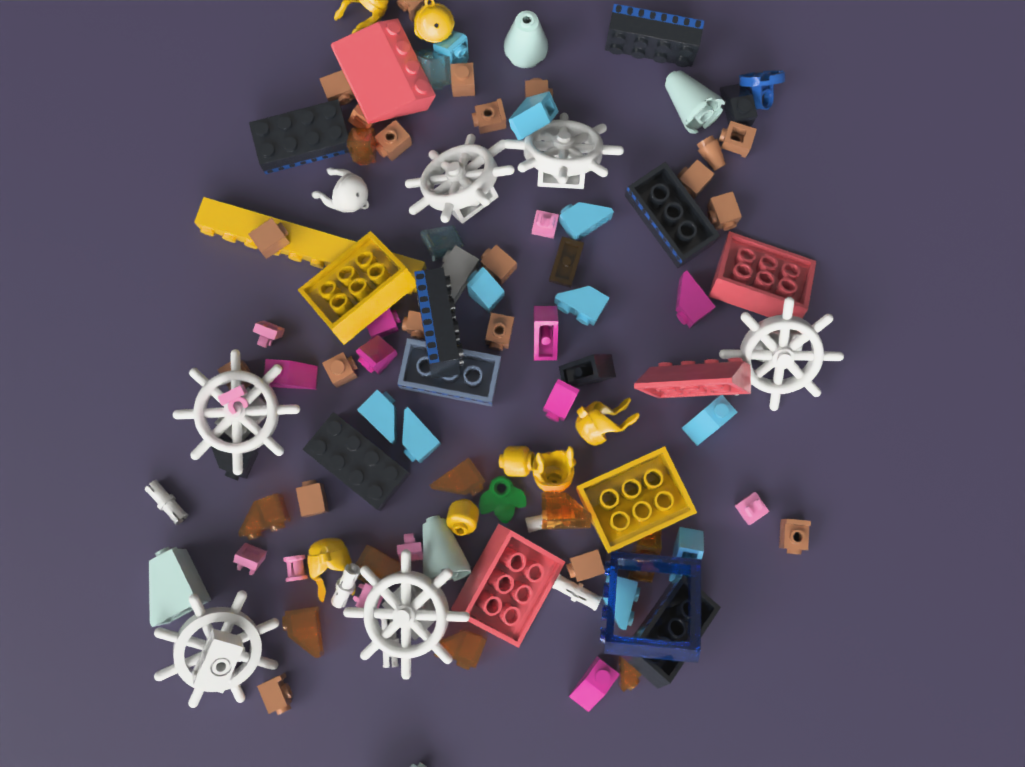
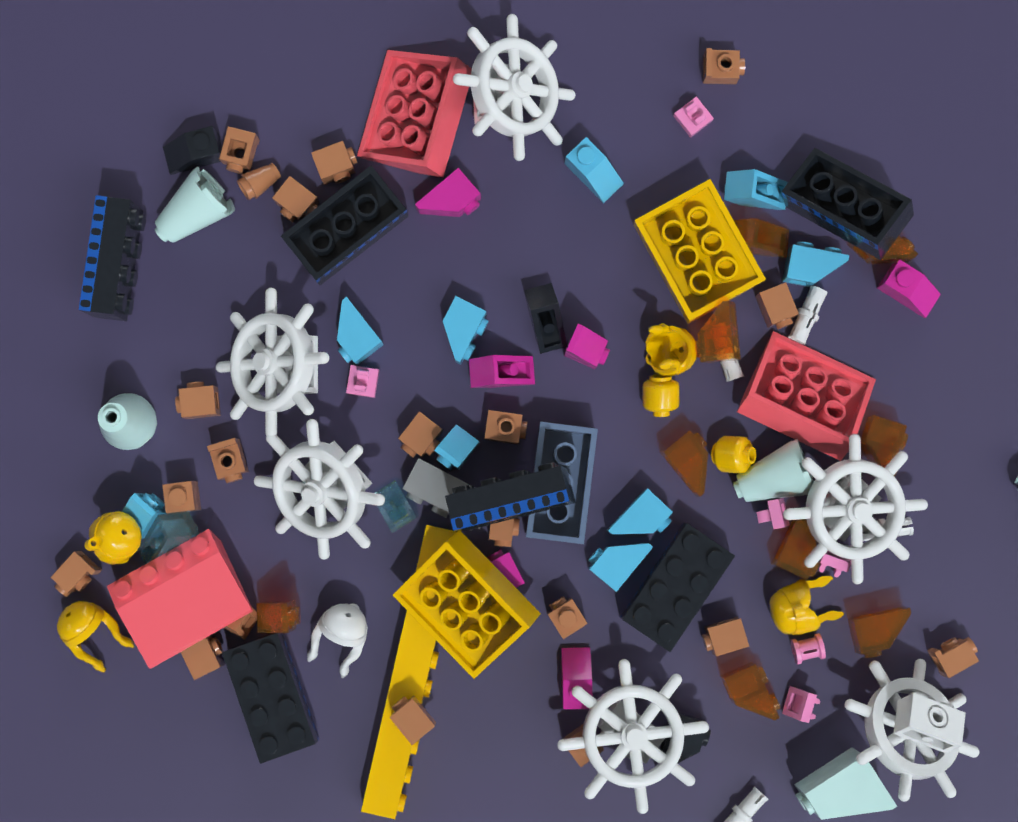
camera: 95 degrees left, 5 degrees up
bright pink tile [218,384,249,414] -> none
bright pink tile [253,320,285,348] -> none
white pin [331,563,360,608] -> none
dark pink slope [356,335,398,375] -> none
nougat brick [375,120,412,161] -> none
green plate [479,476,526,524] -> none
medium azure slope [508,91,559,140] -> none
dark brown plate [549,236,584,288] -> none
yellow hair [575,397,640,446] -> none
clear blue window [600,551,701,663] -> none
coral slope [634,358,751,398] -> none
blue tile [739,70,785,110] -> none

